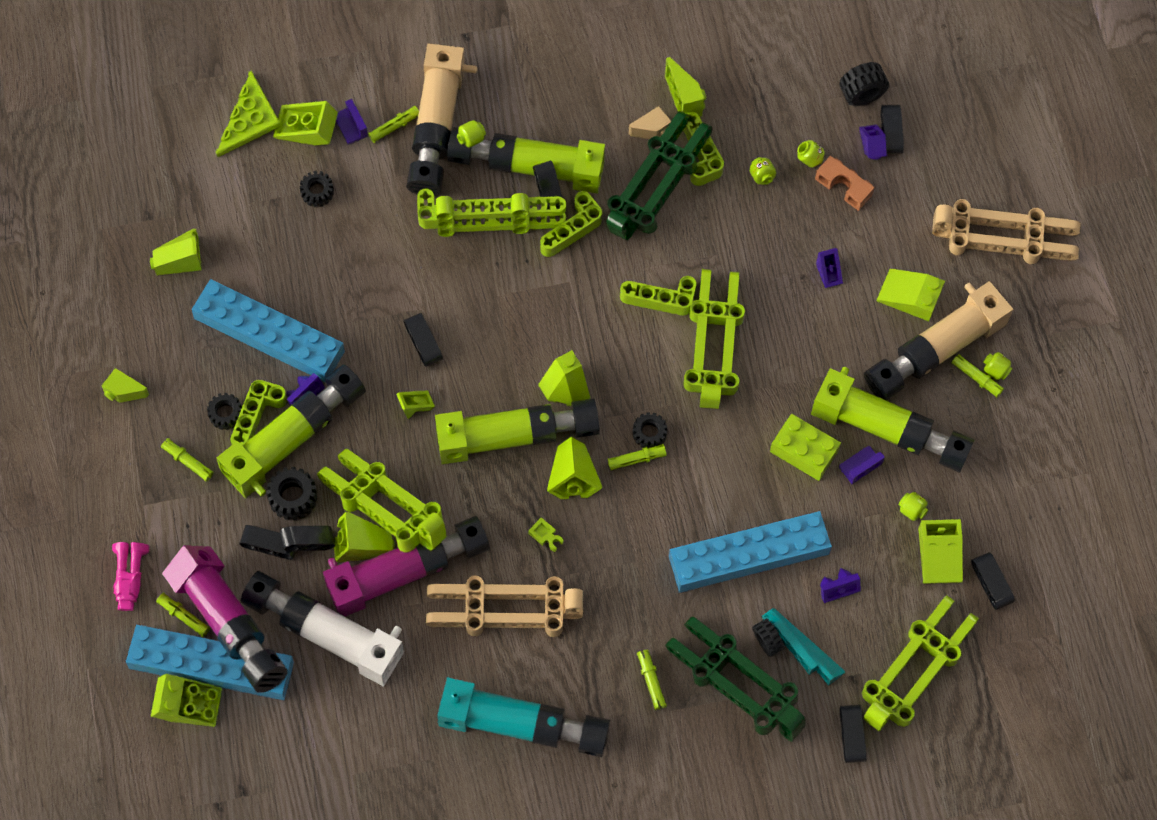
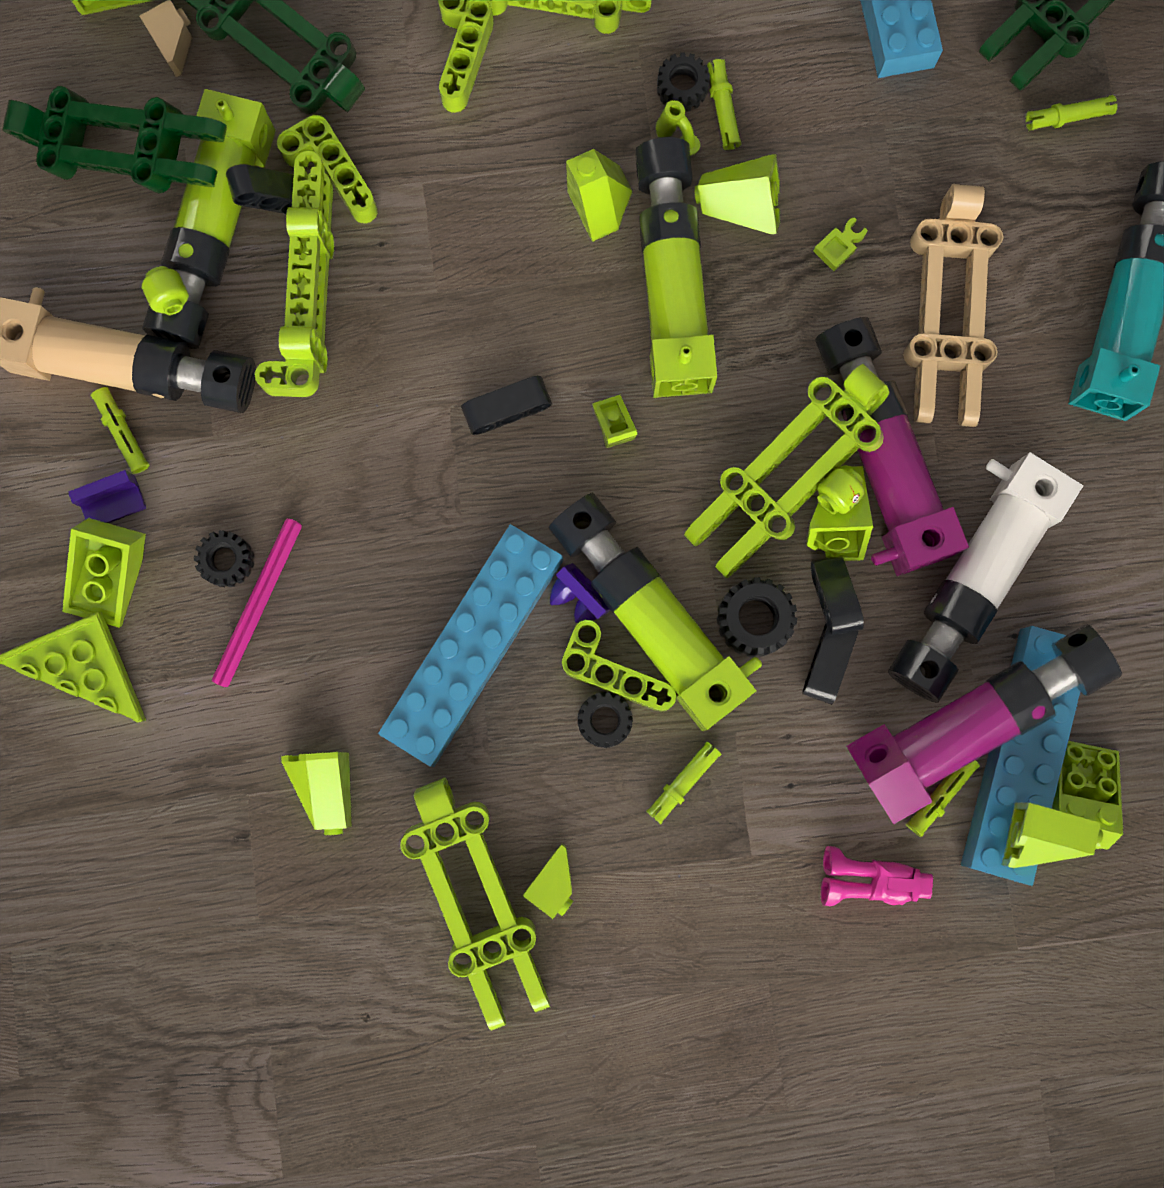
camera: 80 degrees left, 15 degrees up
none -> dark green beam [2,86,227,194]
none -> dark pink axle [212,518,302,687]
none -> lime beam [400,777,550,1031]
none -> lime plant [656,100,700,156]
none -> lime head [817,468,864,514]
none -> lime slope [1002,803,1103,868]

